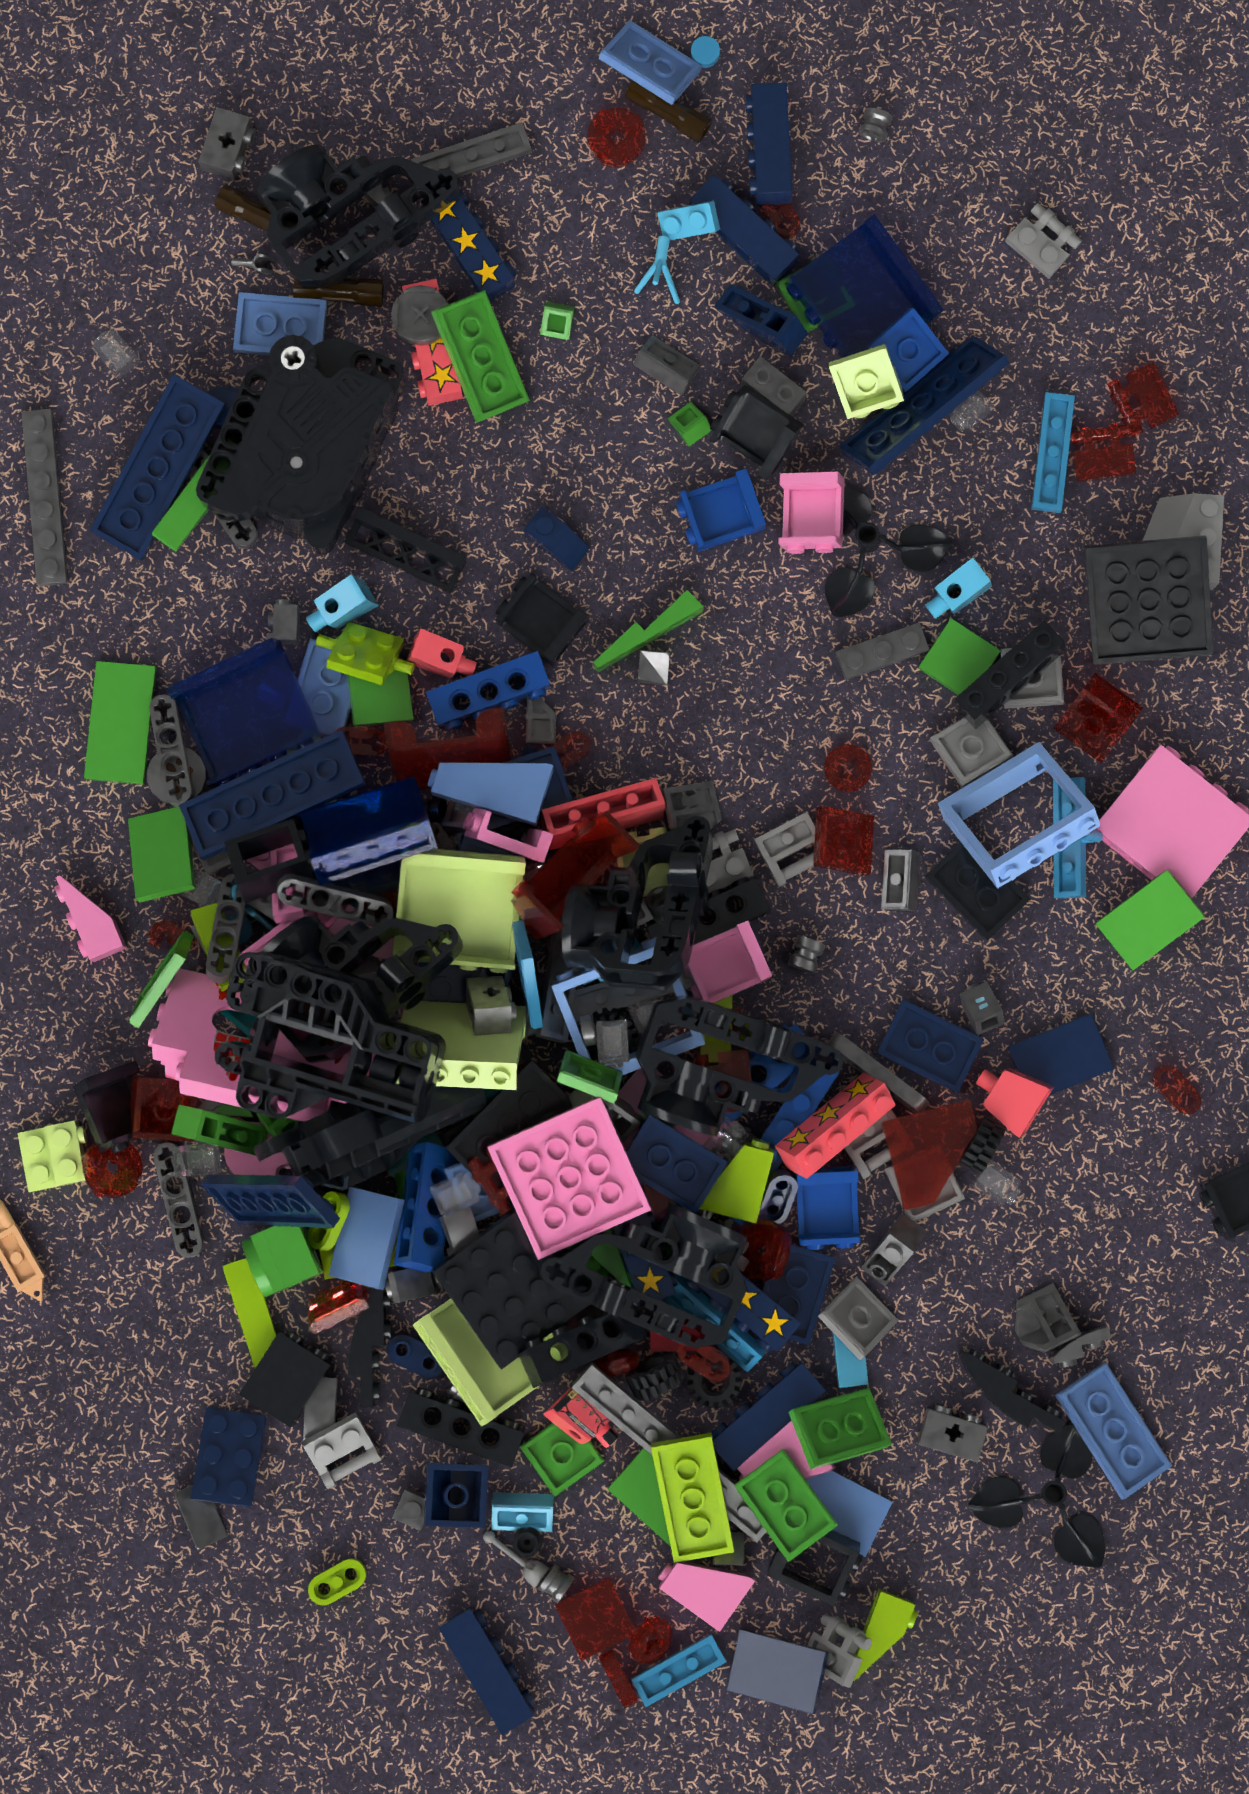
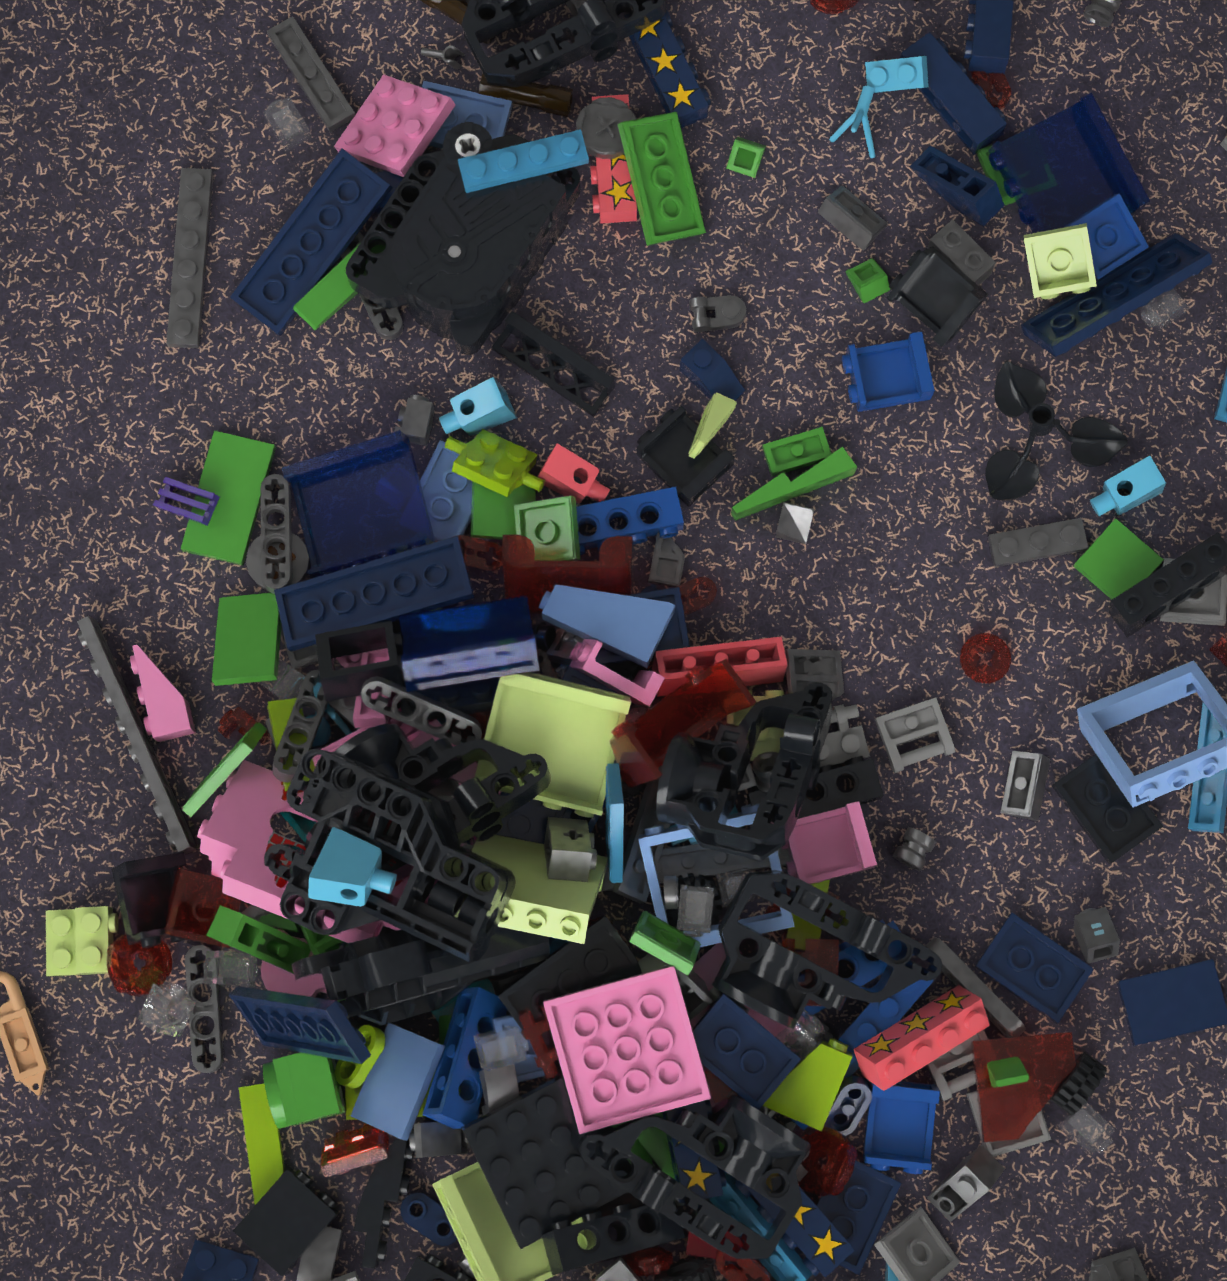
camera: 10 degrees right, 5 degrees down
bright pink panel [778,471,845,554] -> none
clear red plate [813,806,874,876] -> none
light grey plate [930,717,1013,788] -> none
coral torso [976,1068,1054,1138] -> none
none -> flat silver plate [77,616,198,854]
none -> clear brick [138,982,196,1037]
none -> dark purple tile [153,477,220,526]
none -> flat silver plate [267,16,355,132]
none -> medium azure torso [308,827,397,907]
none -> bright pink plate [334,74,456,177]
none -> dark azure plate [458,129,589,193]
none -> bright green tile [514,495,580,569]
none -> yellowish green slope [688,392,737,459]
none -> flat silver plate [689,295,746,332]
none -> bright green plate [762,427,831,477]
none -> bright green slope [987,1057,1029,1088]

